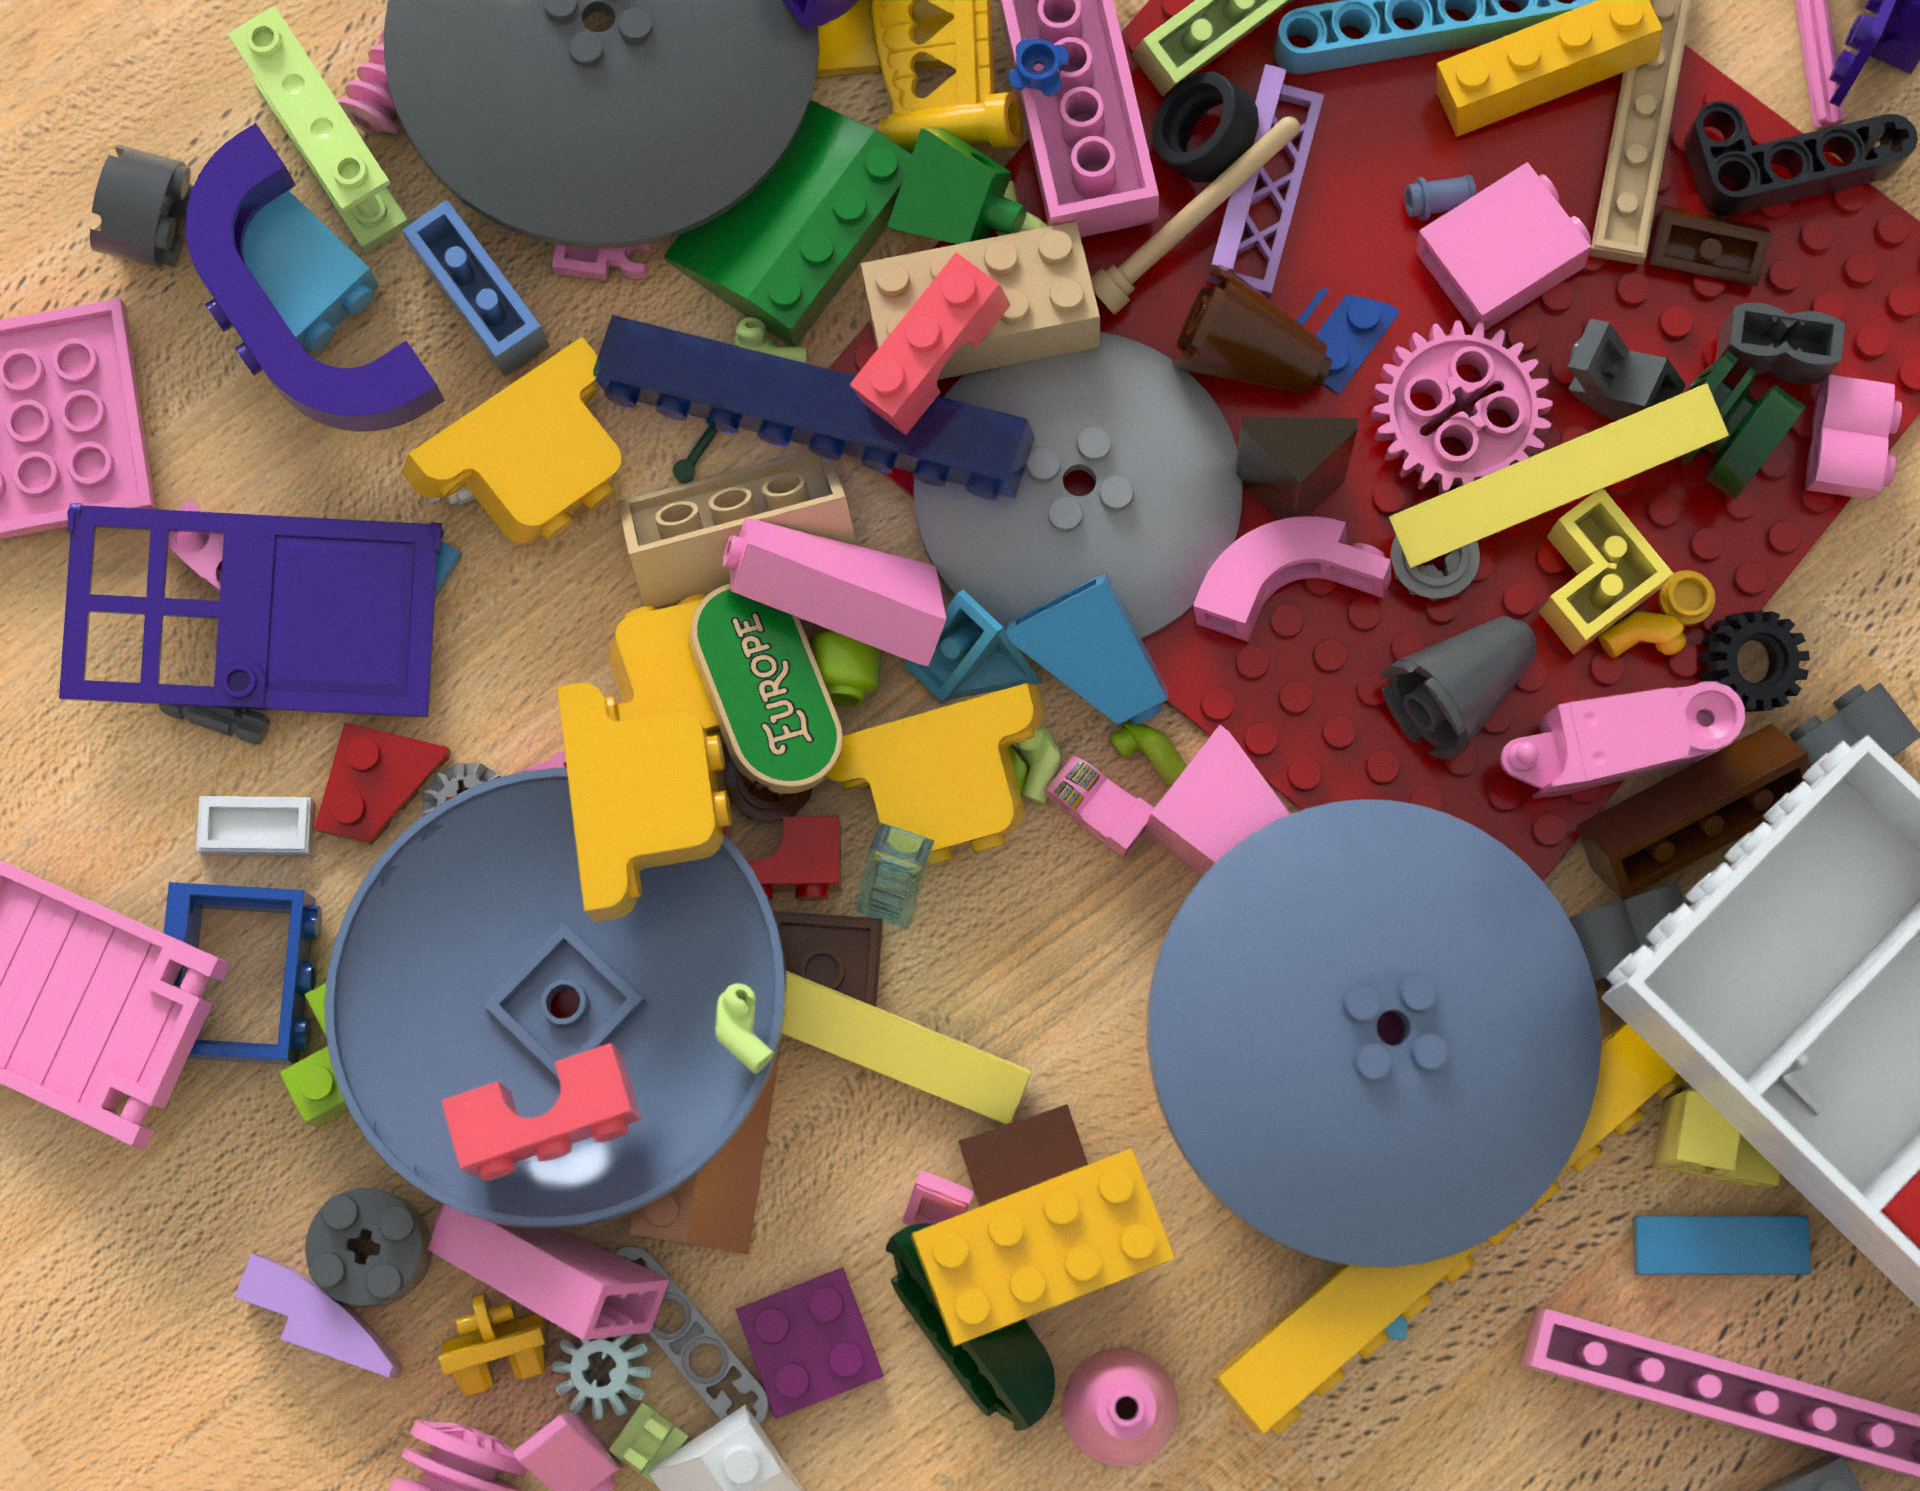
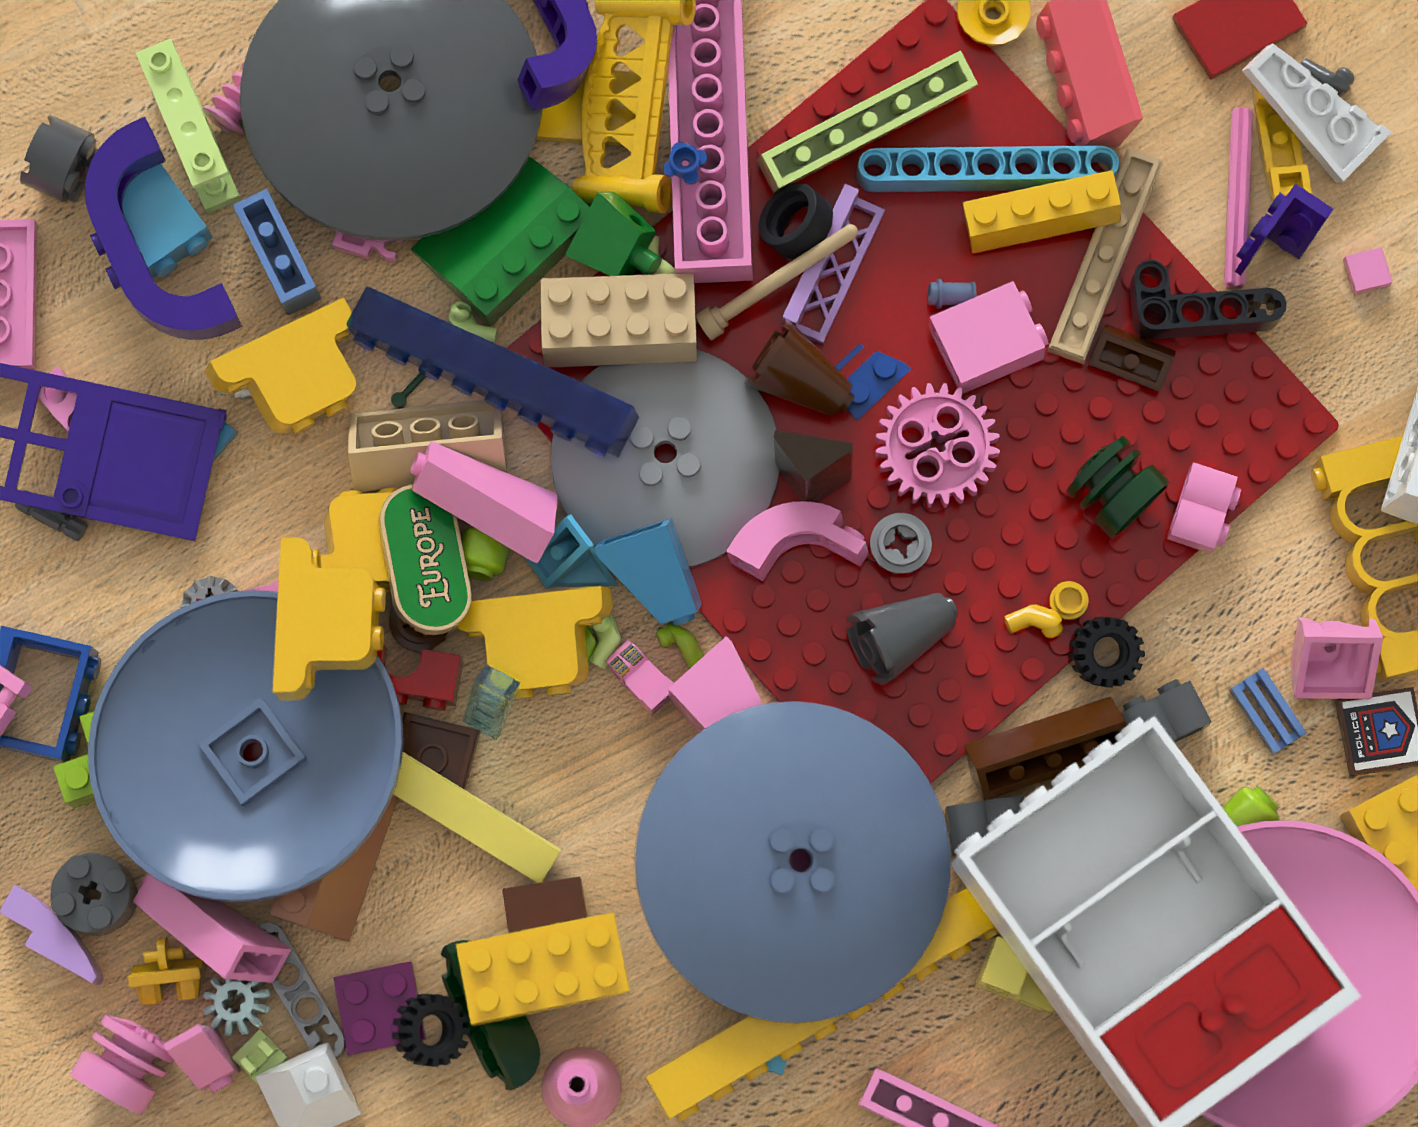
camera: 10 degrees right, 0 degrees up
white tile [196,796,315,856] -> none
red wing [314,722,451,845] -> none
coral arch [441,1043,642,1181] -> none
yellowish green arm [715,983,774,1074] -> none
coral arch [849,252,1011,436] -> none
bright pink tile [902,1170,974,1225] -> none
light yellow tile [1389,383,1729,568] -> none
bright pink piece [1500,682,1745,799] -> none
light yellow brick [1539,488,1674,655] -> none
dark grey brick [1568,319,1686,421] -> none
dark azure tile [1632,1216,1811,1275] -> none
dark grey brick [1715,303,1845,385] -> none
none -> black tyre [392,994,470,1067]

